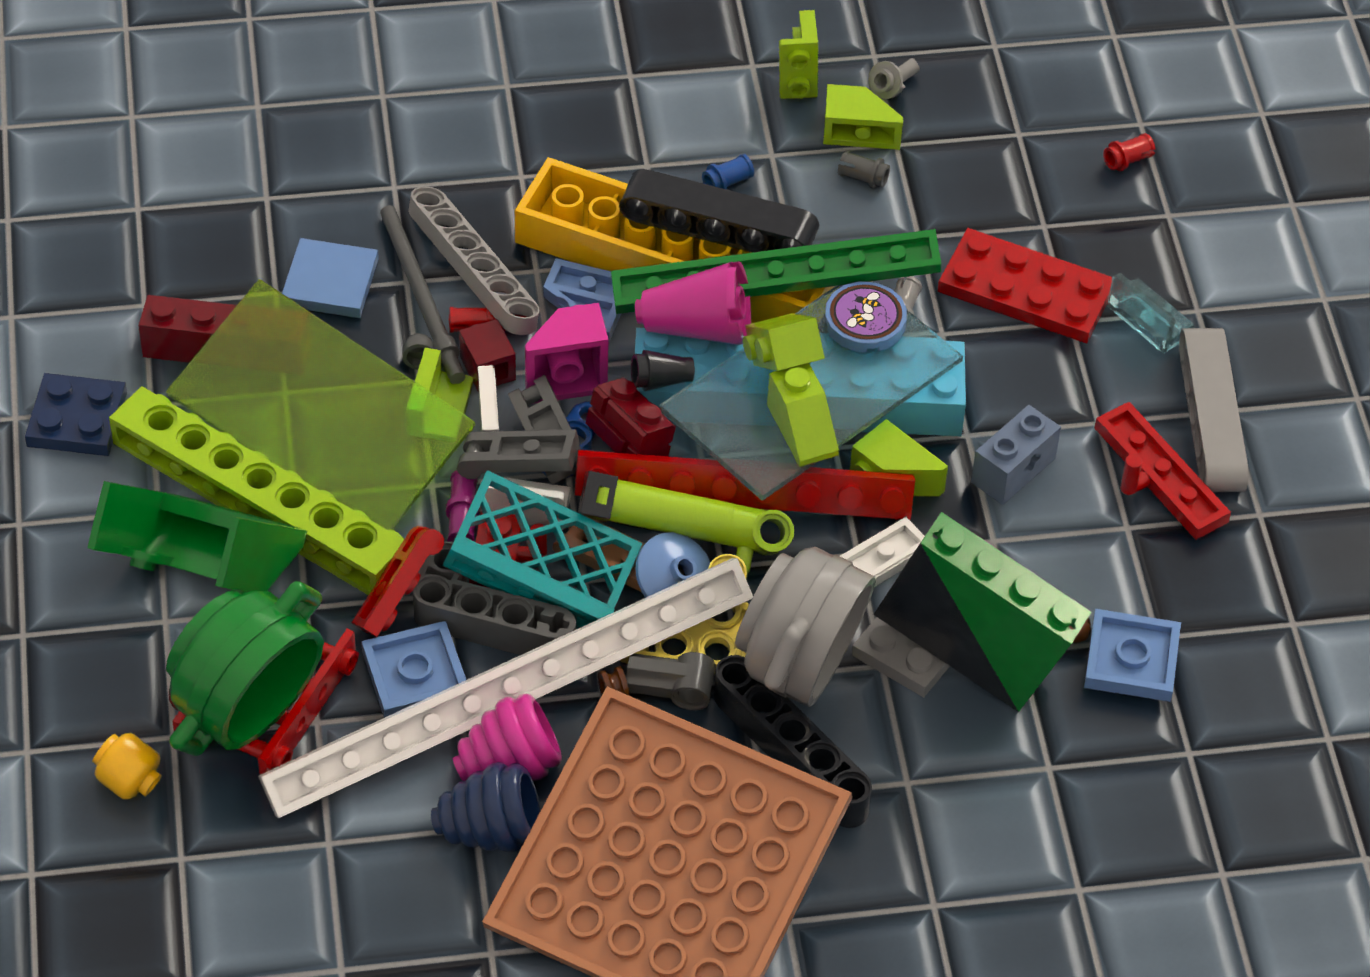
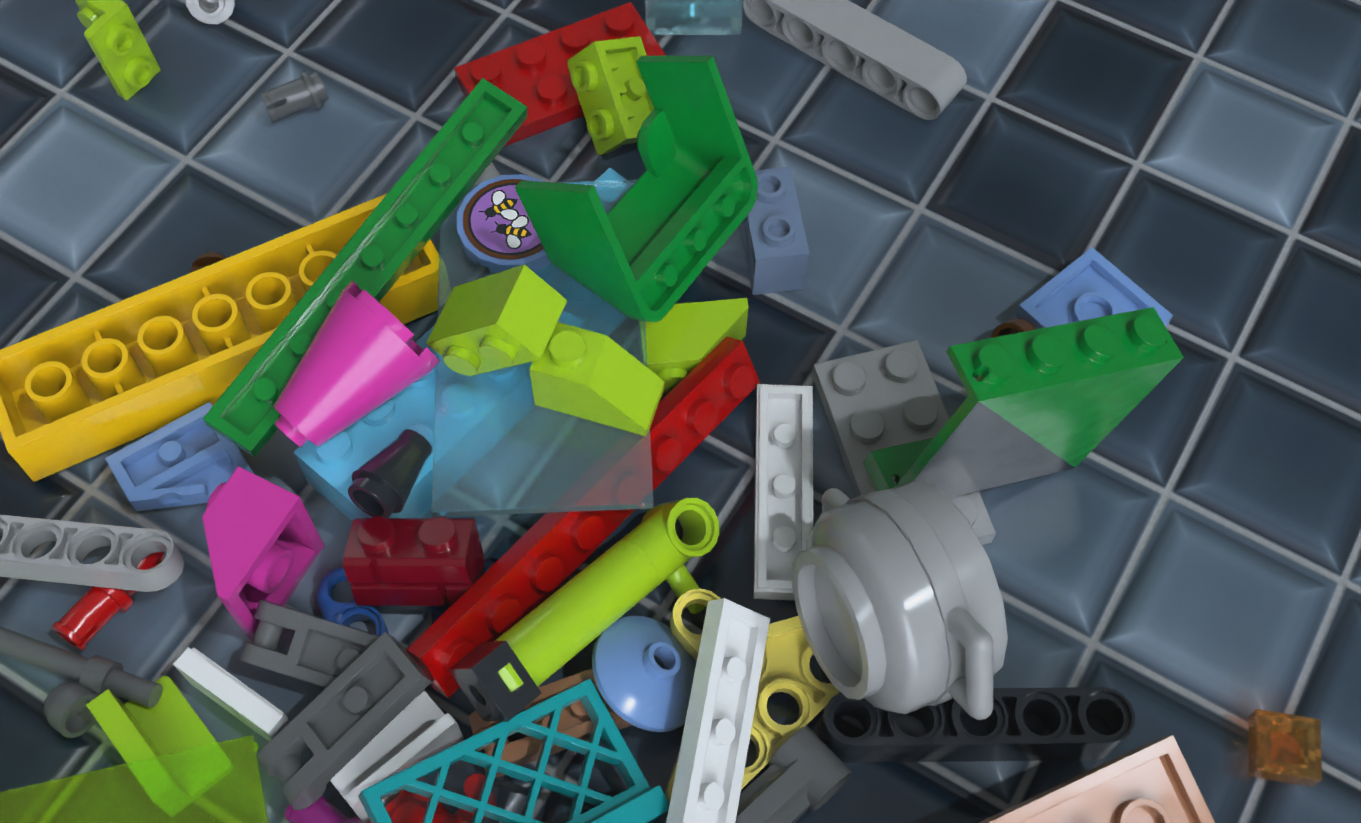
camera: 50 degrees left, 10 degrees up
dark red brick [459,319,516,392] -> none
black beam [619,169,820,253] -> none
blue pin [702,154,754,189] -> none
lime slope [823,84,903,150] -> none
red plate [1094,402,1231,540] -> none
none -> green windscreen [515,56,758,322]
none -> lime bracket [567,36,654,155]
none -> clear orange plate [1248,709,1322,787]

